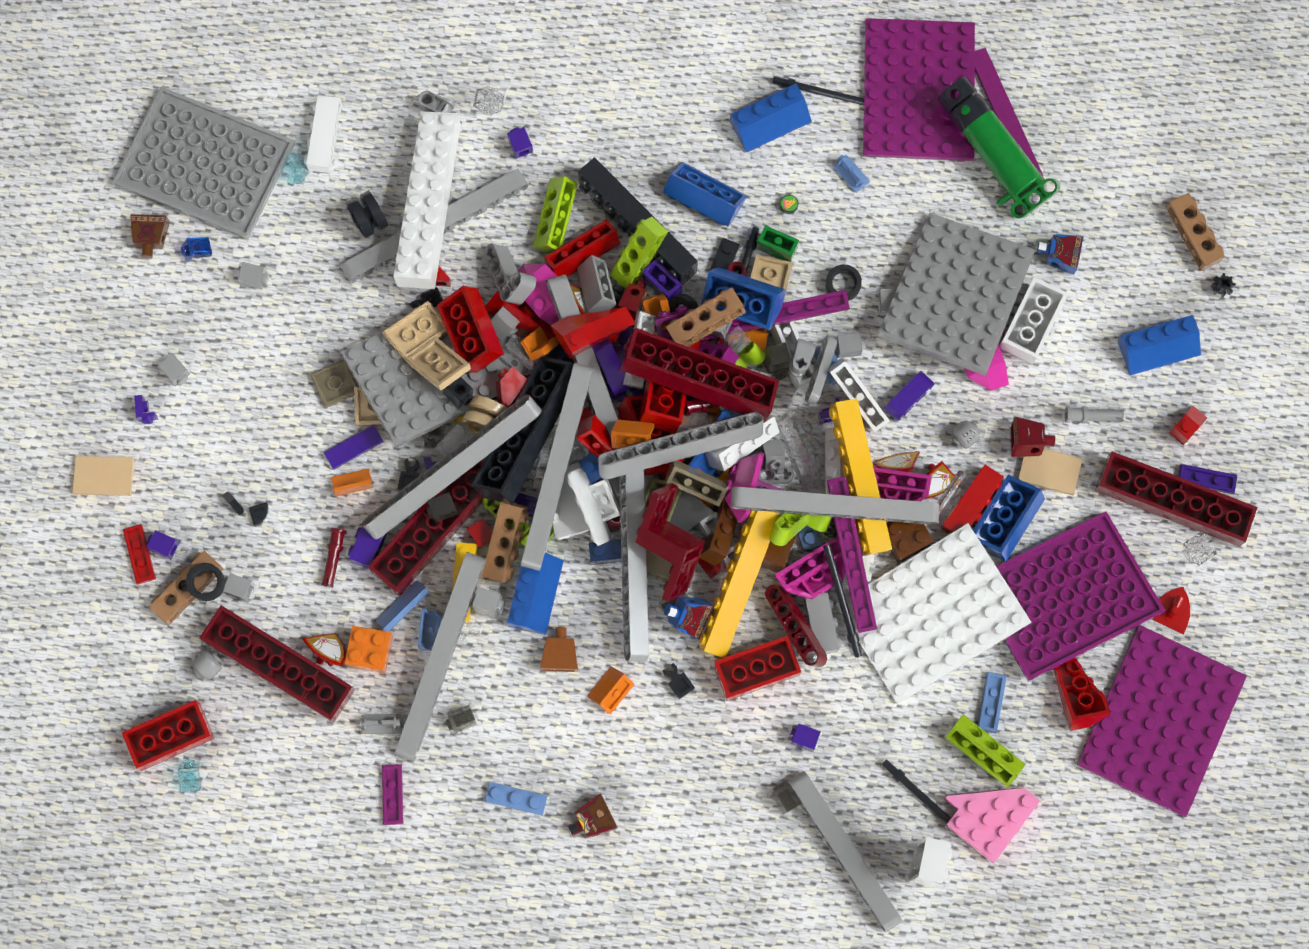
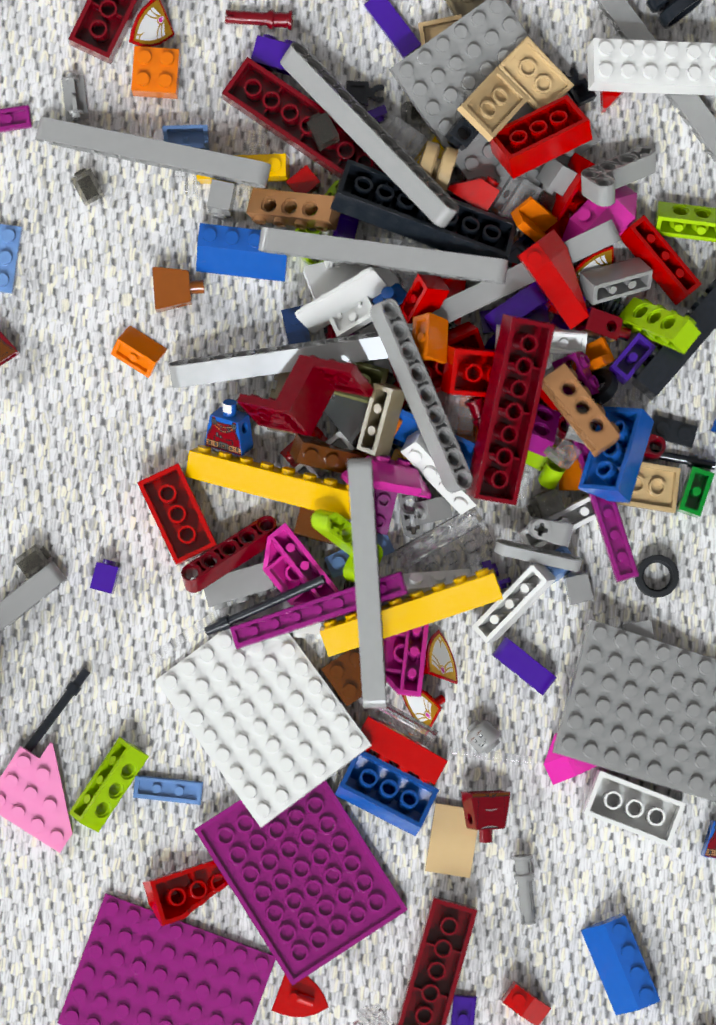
camera: 85 degrees right, 10 degrees up
orange panel [331,468,373,497] -> none
medium blue tile [375,581,429,632] -> none
black plate [663,663,695,700] -> none

